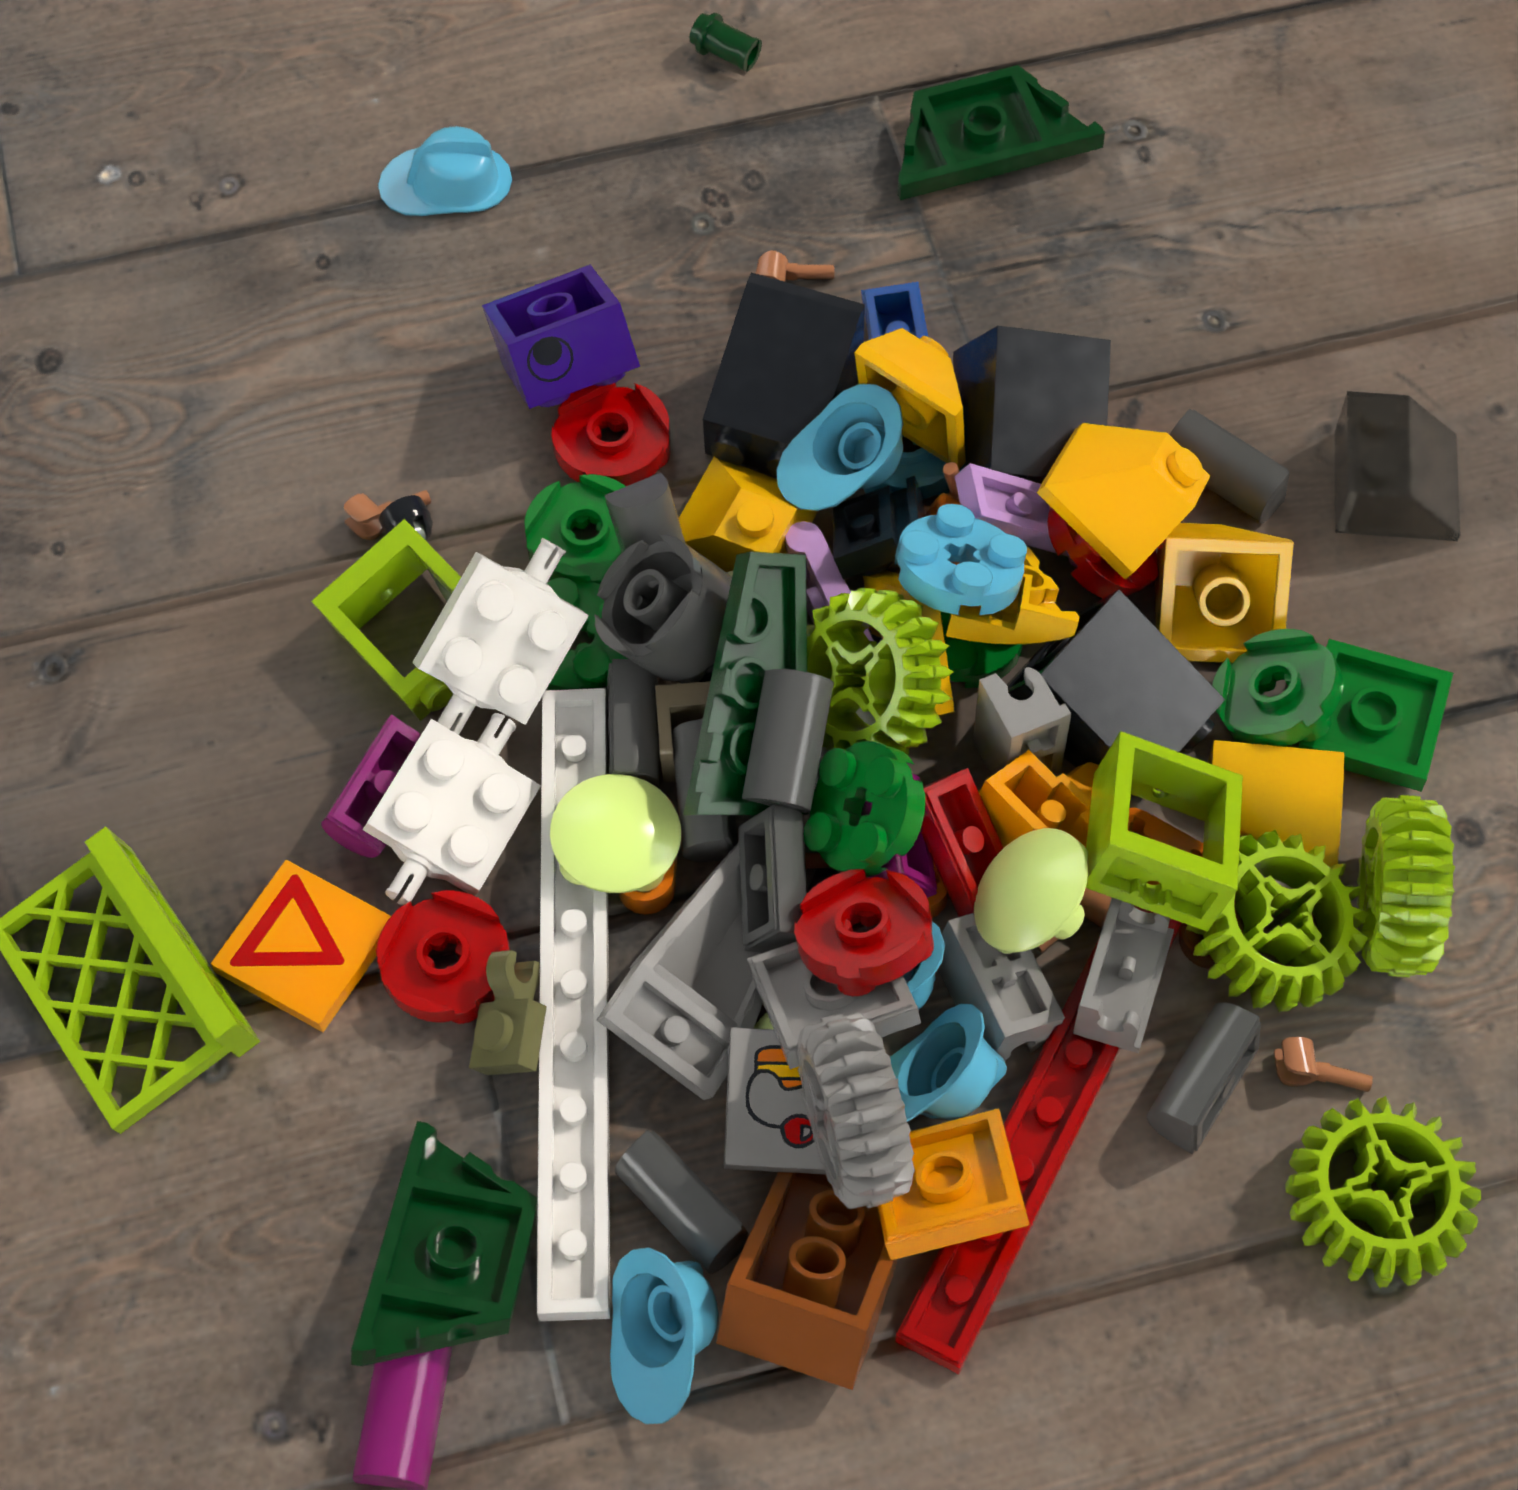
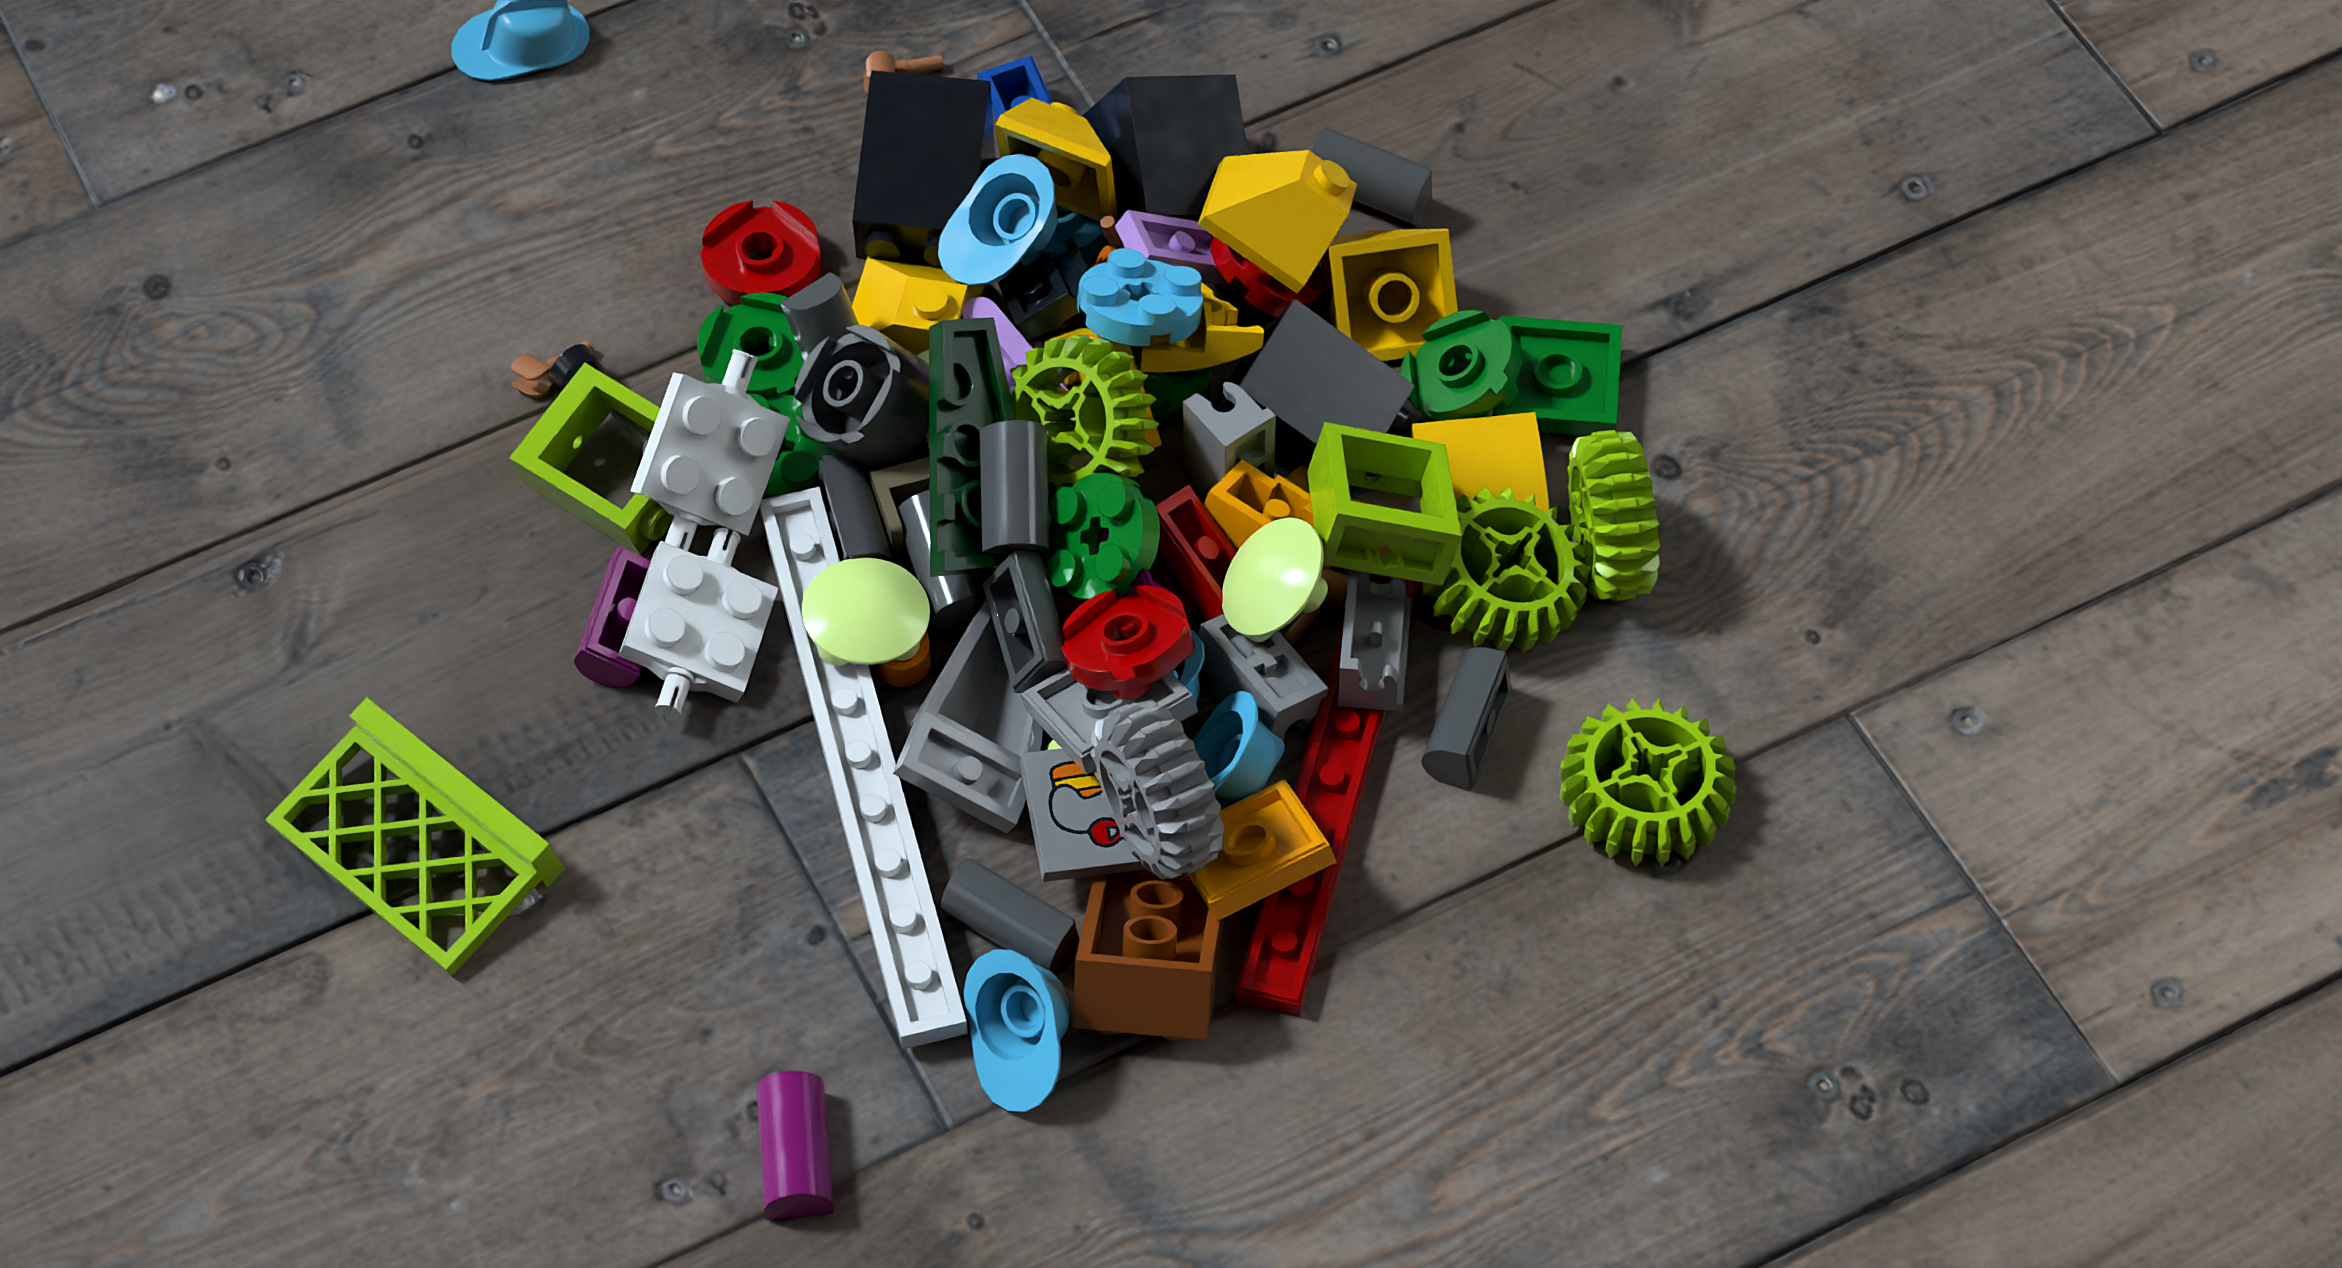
camera: 15 degrees left, 5 degrees down
light orange tile [210,860,391,1033] -> none
dark green wing [351,1121,538,1367] -> none
red plate [376,890,510,1024] -> none
olive plate [469,950,547,1075] -> none
dark purple brick [482,264,640,409] -> none
nougat hand [1274,1037,1373,1092] -> none
clear smoke slope [1334,391,1460,541] -> none

